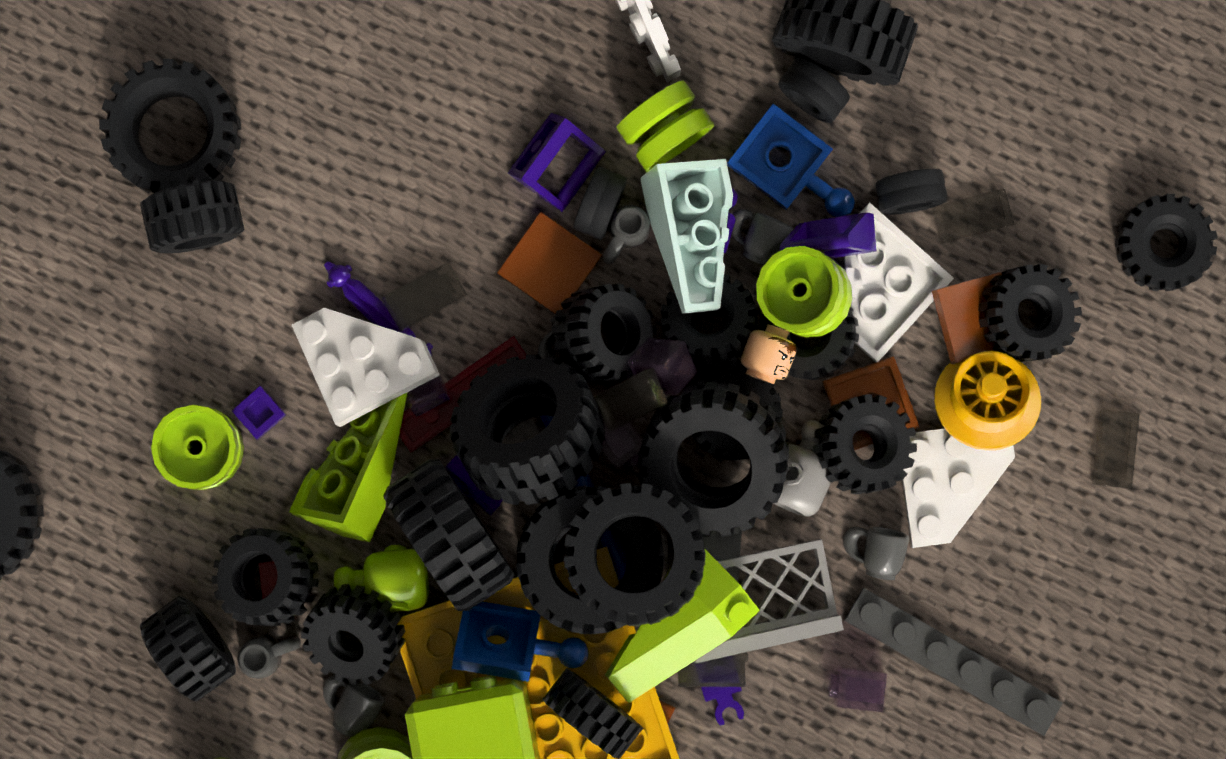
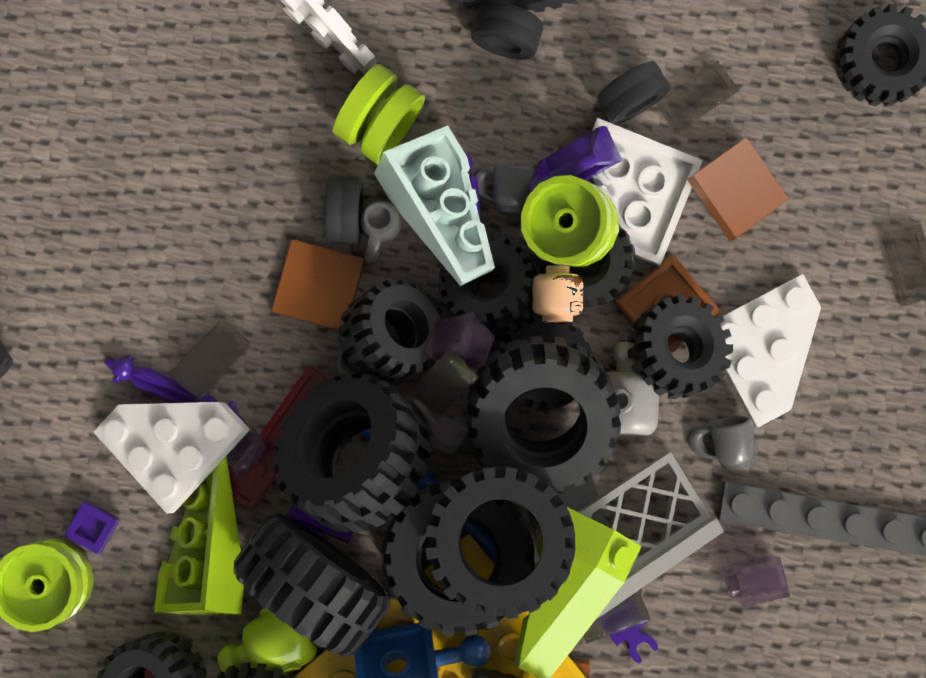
camera: 25 degrees left, 0 degrees up
dark purple tile [508,113,606,213] -> none
blue plate [727,104,855,217] -> none
yellow piece [934,351,1041,450] -> none
black tyre [978,264,1082,362] -> none

